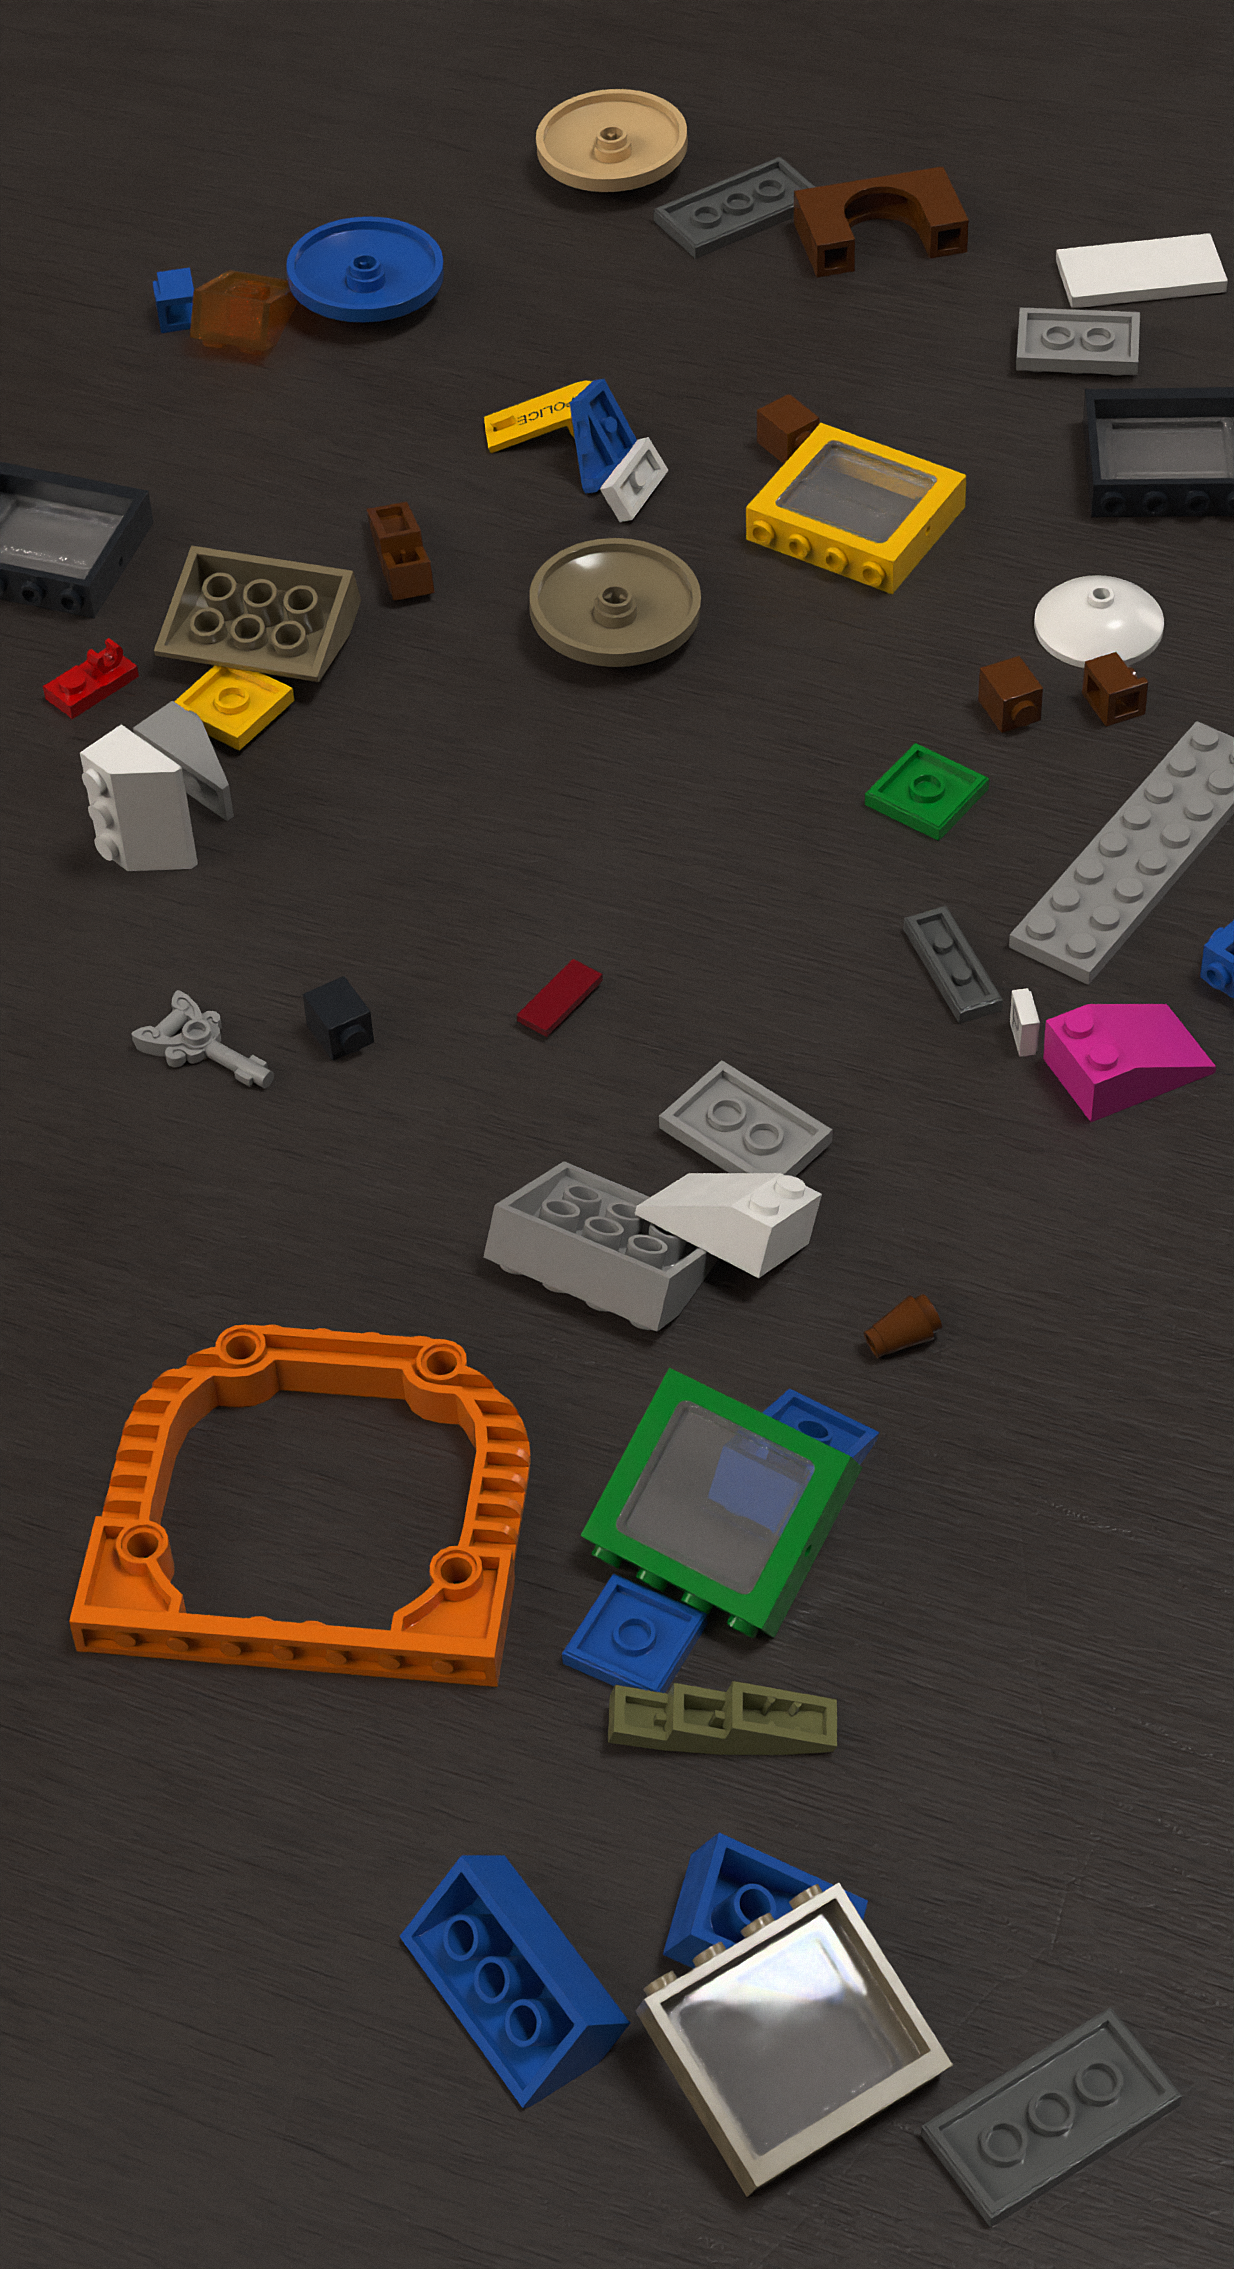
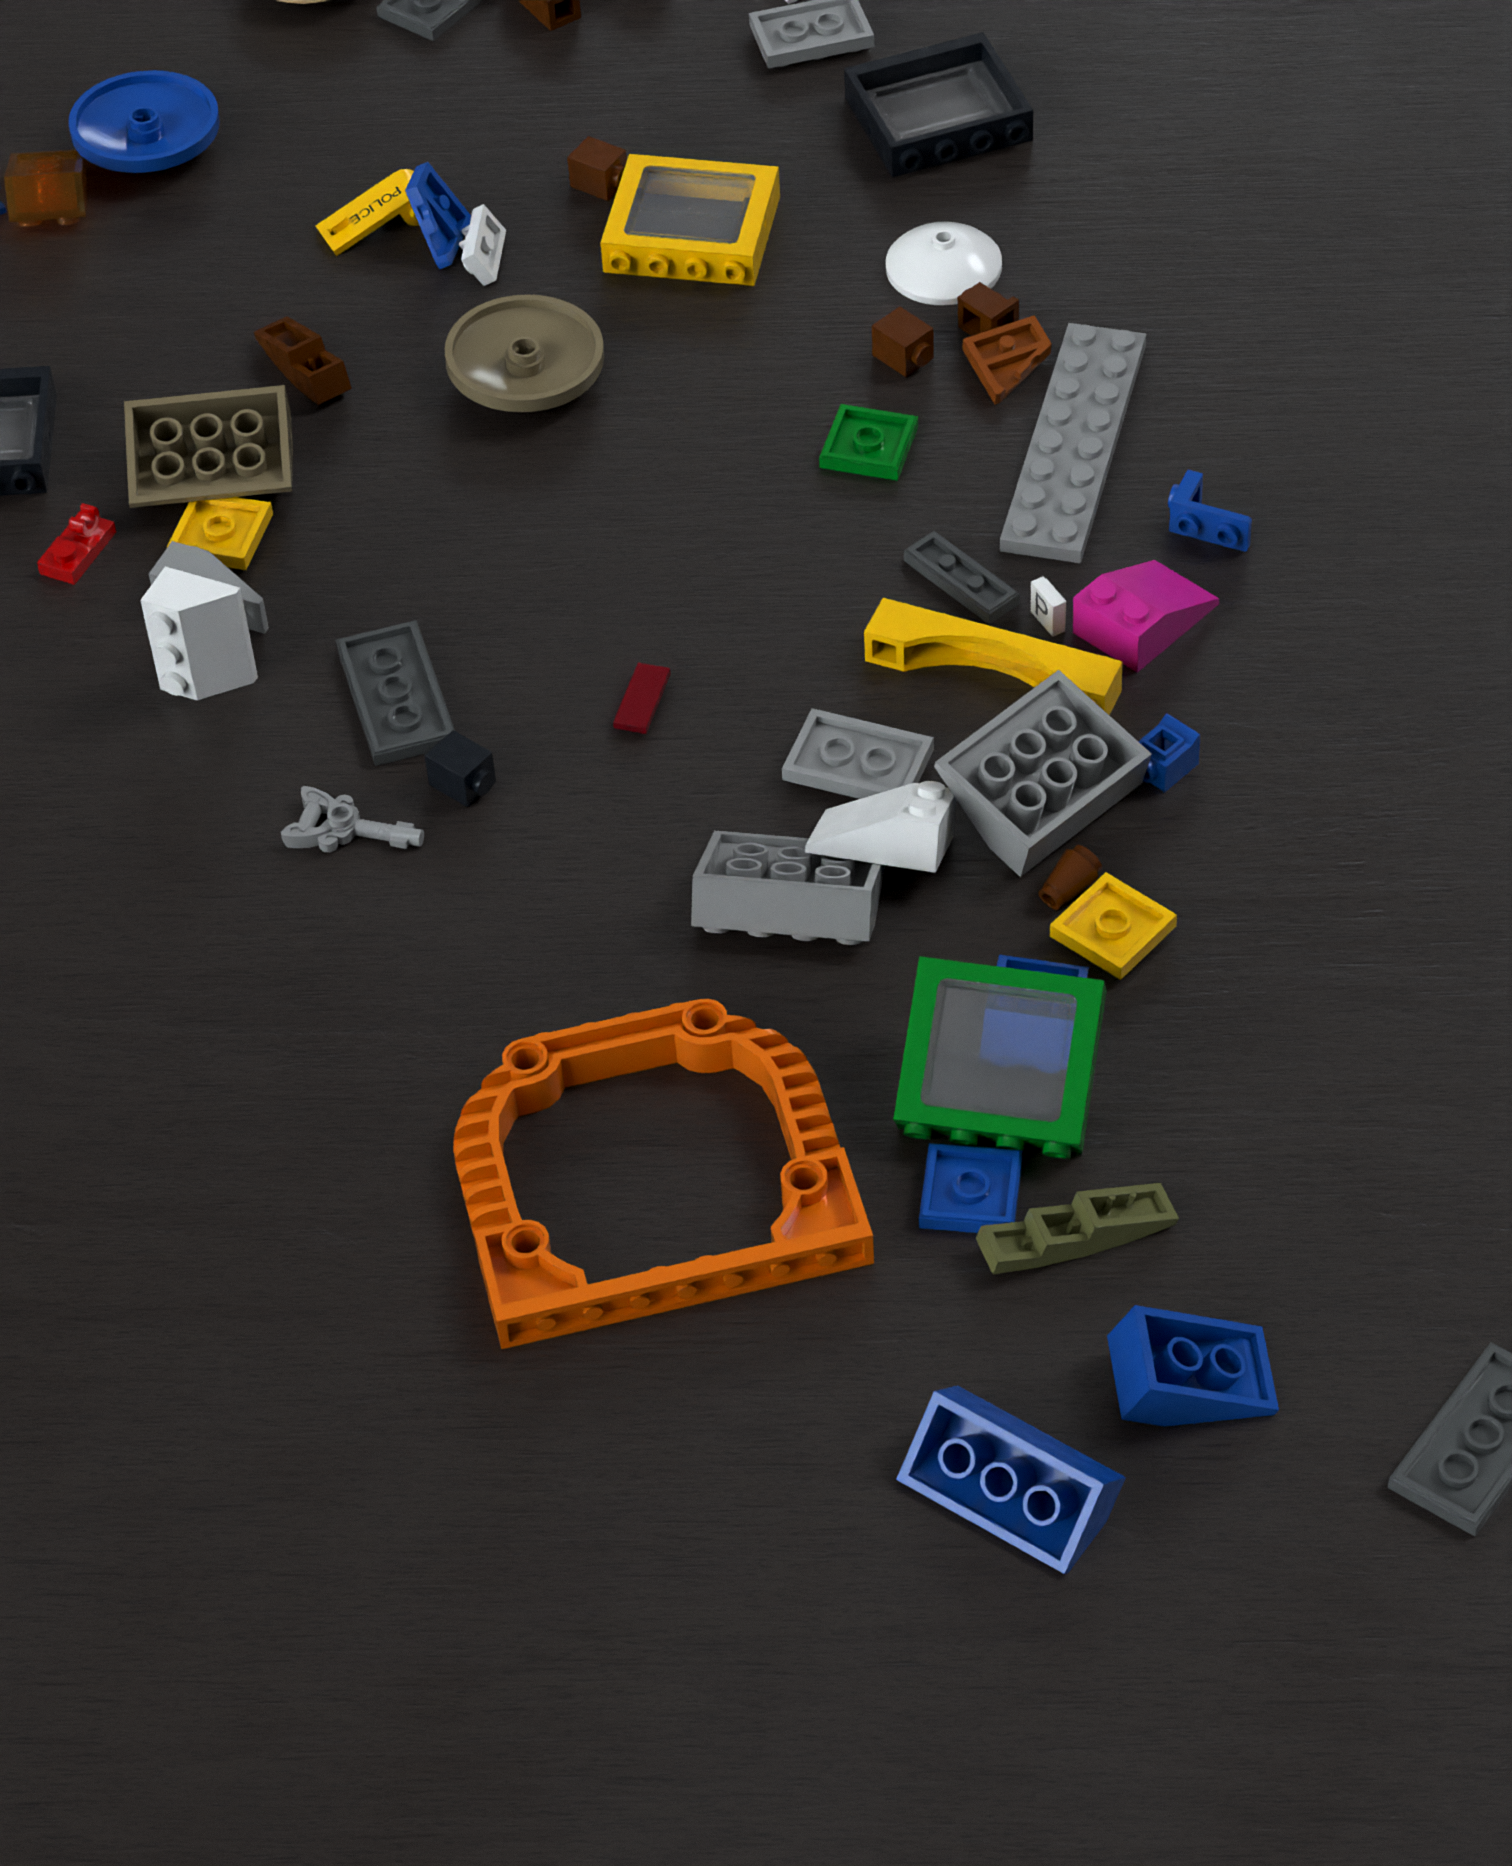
camera: 20 degrees left, 0 degrees up
clear piece [635,1883,953,2197] -> none
none -> dark grey tile [335,620,455,766]
none -> yellow arch [864,598,1123,715]
none -> light grey slope [934,670,1152,877]
none -> dark orange wing [962,315,1052,405]
none -> yellow plate [1050,872,1177,980]
none -> blue window [1138,713,1200,792]

